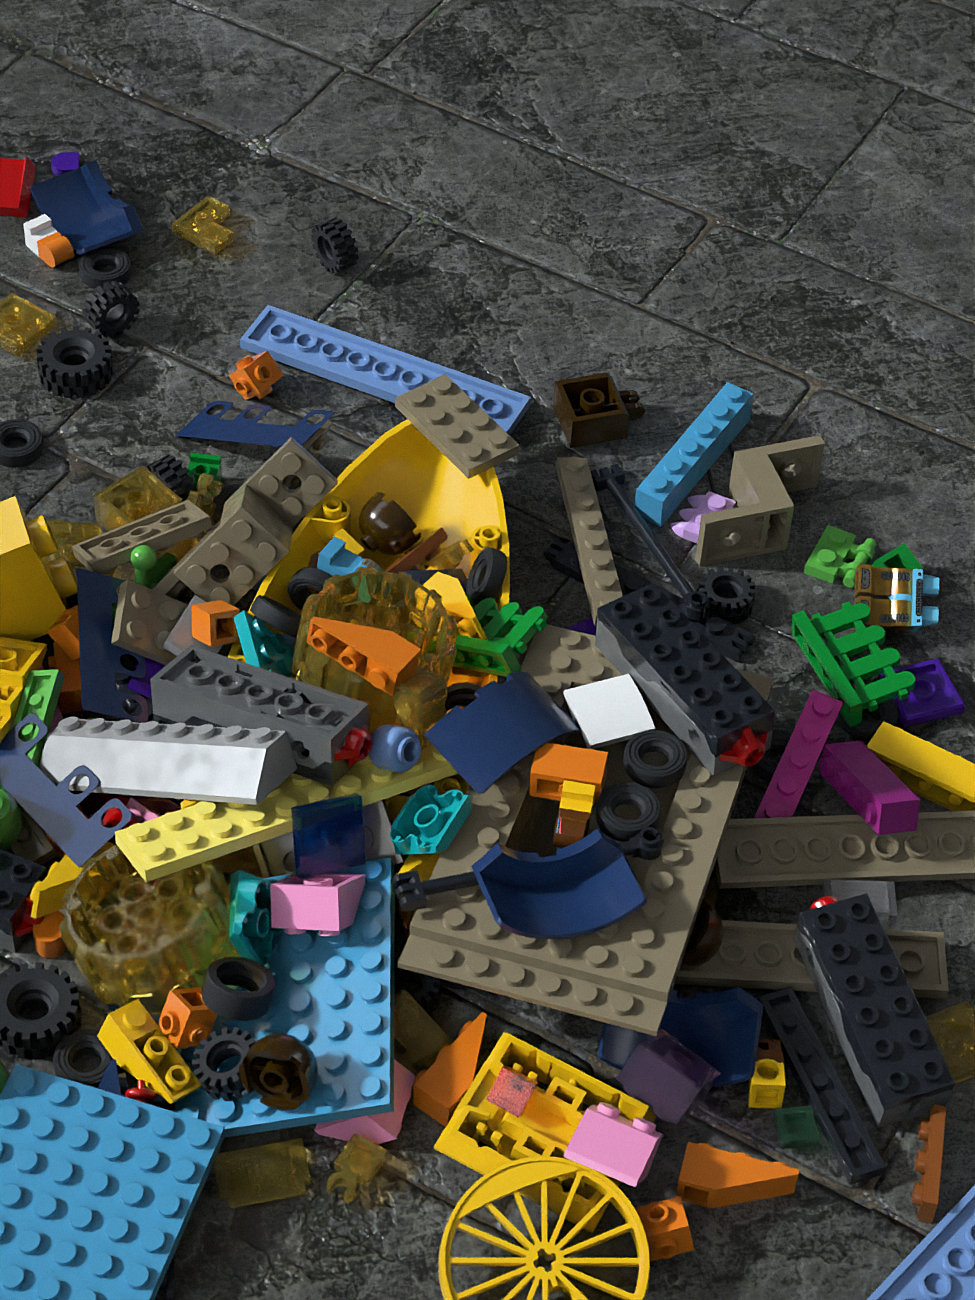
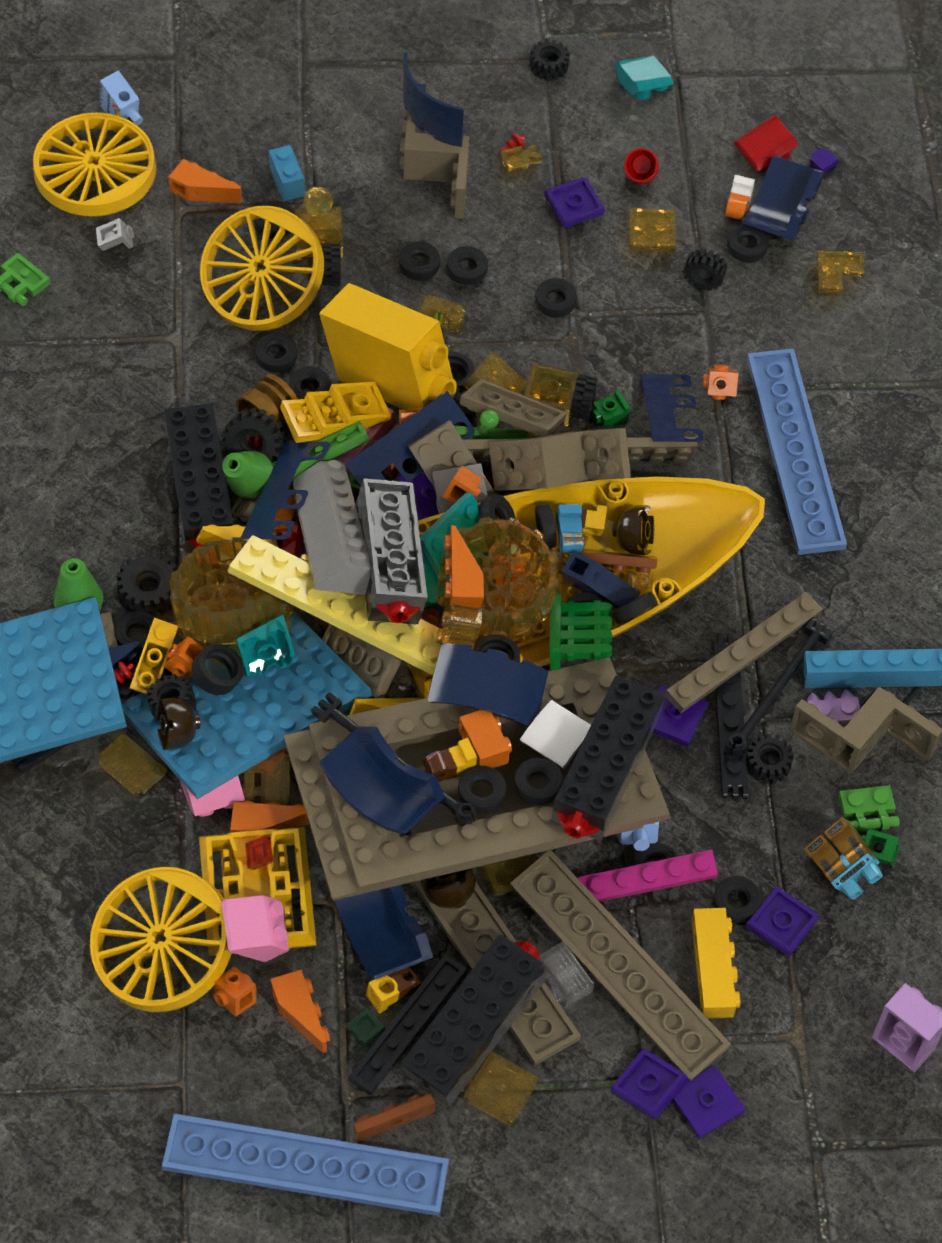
camera: 55 degrees right, 10 degrees up
black tyre [36,326,113,399] -> none
clear yellow plate [187,473,223,533] -> none
bright pink slope [270,872,366,936] -> none
clear blue tile [291,793,366,879] -> none
black tyre [311,217,358,274] -> none
clear yellow plate [327,1133,387,1204] -> none
medium blue head [369,724,421,773] -> none
teal slope [390,784,473,855] -> none
dark tan plate [395,374,519,479] -> none
yellow slope [411,572,488,640] -> none
dark brown hinge [553,373,646,448] -> none
clear purple brick [616,1029,721,1125] -> none
green fence [792,601,915,727] -> none
magenta brick [819,740,920,835] -> none

